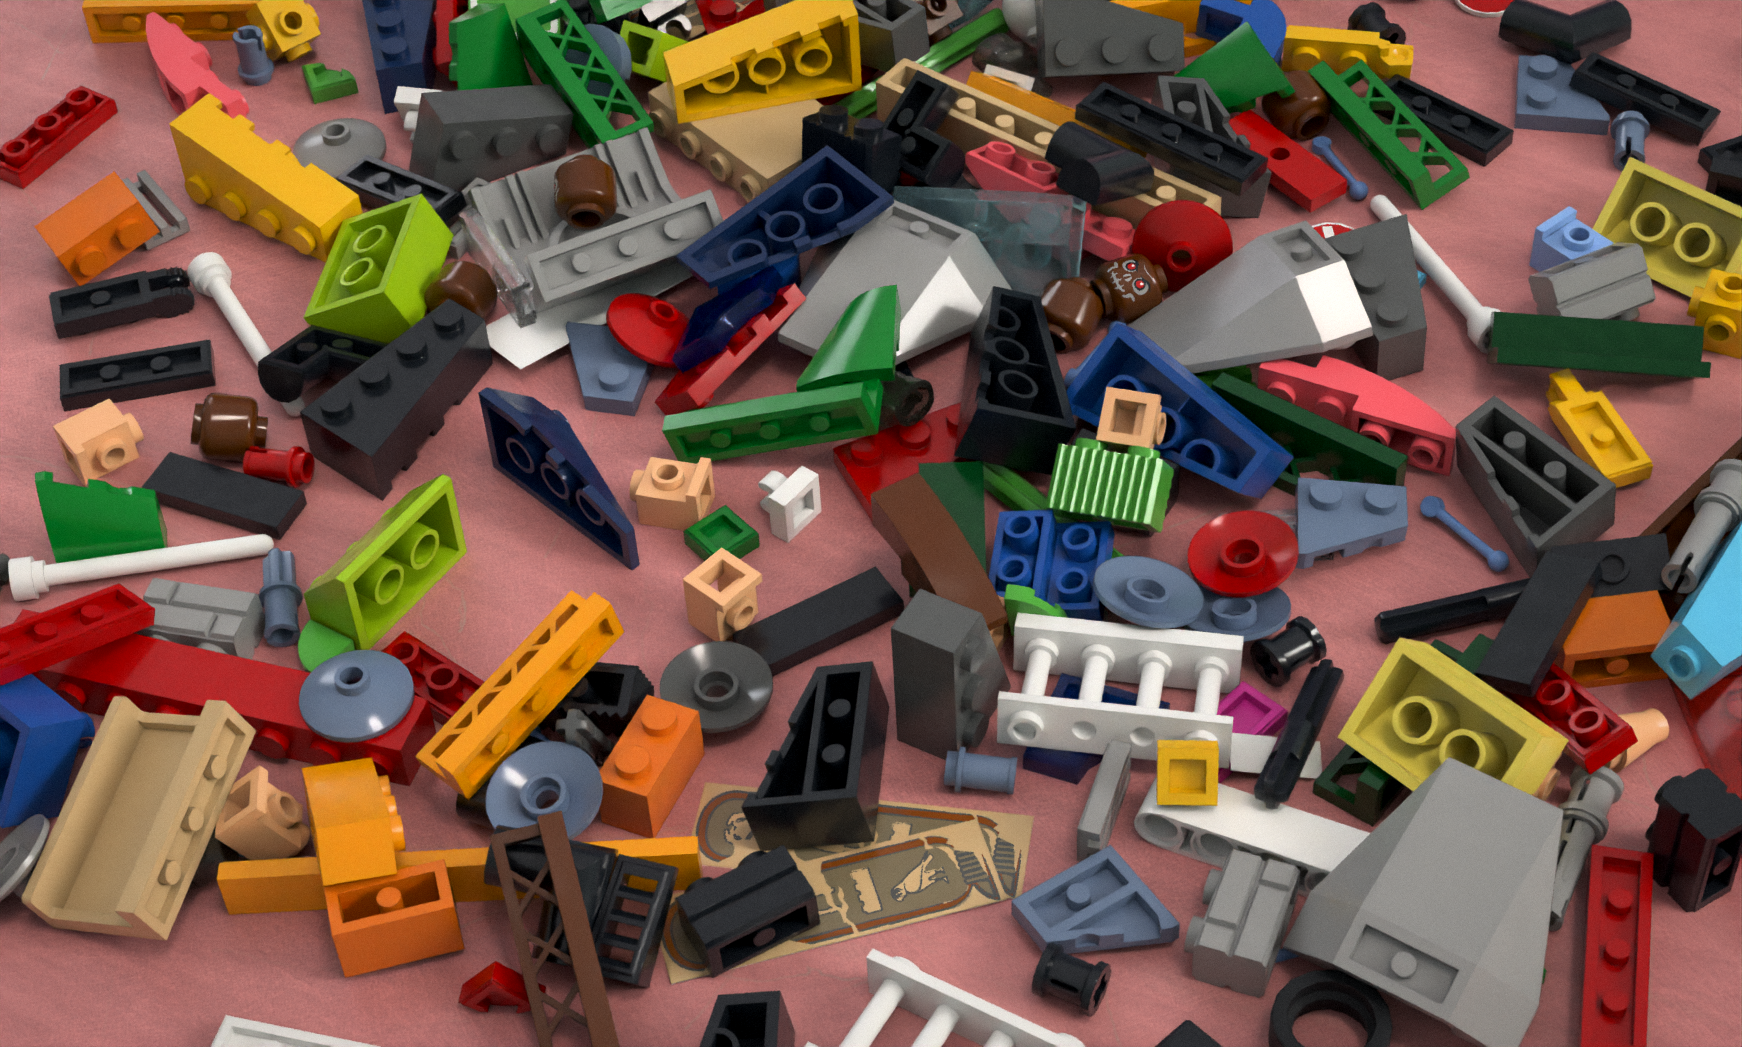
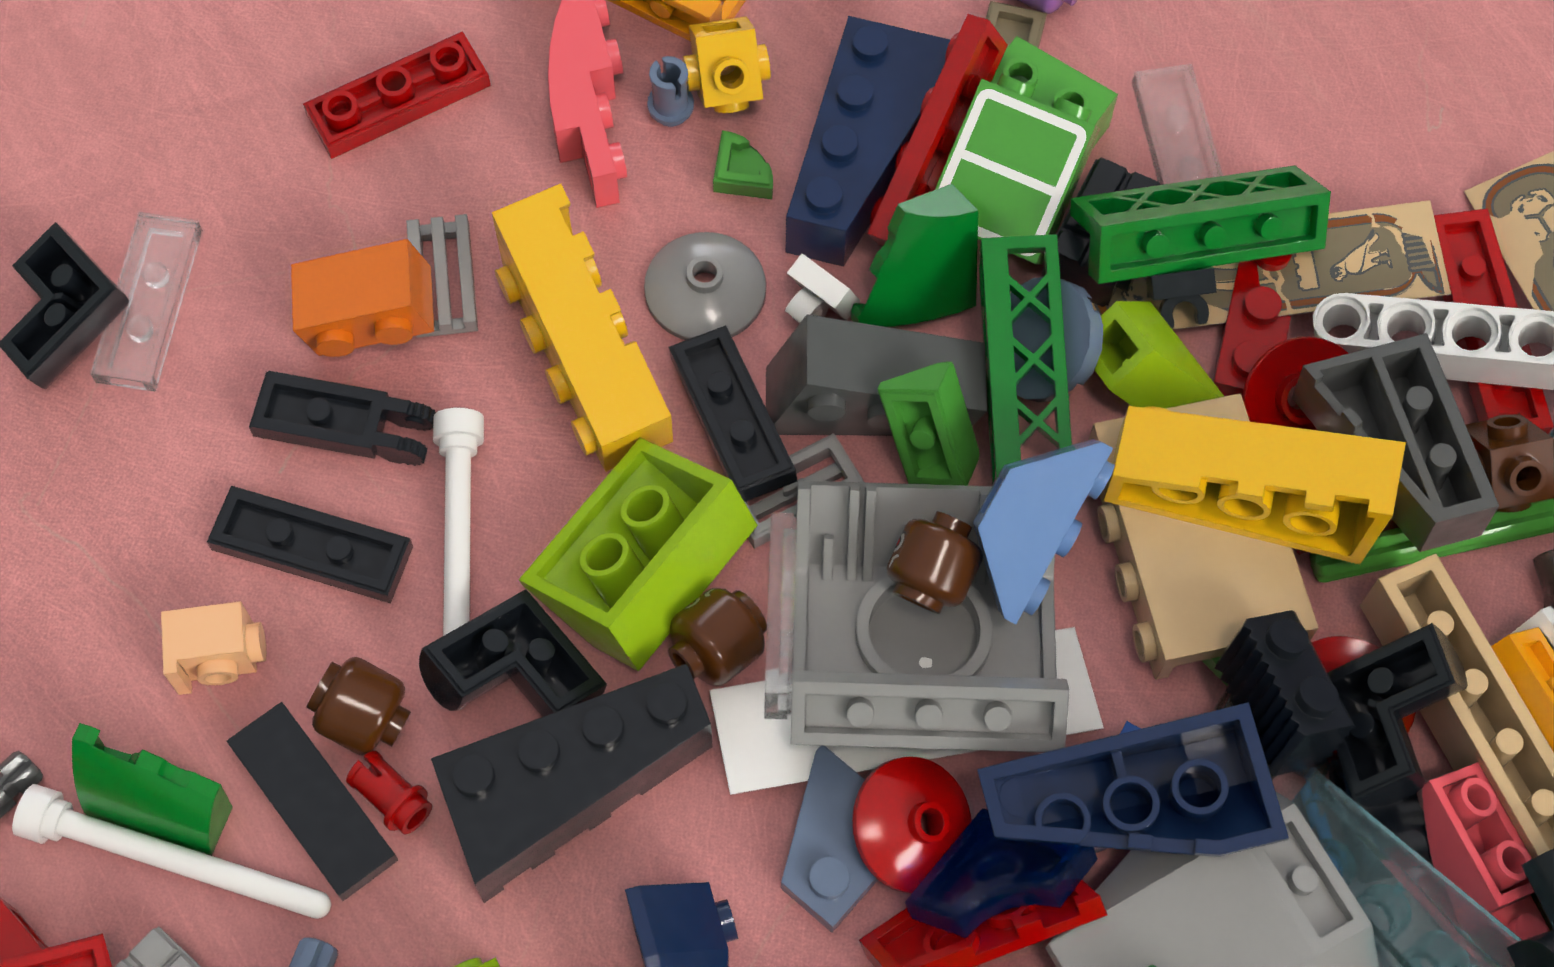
camera: 25 degrees right, 20 degrees up
none -> bright green slope [877,361,980,486]
none -> medium blue slope [973,439,1115,624]

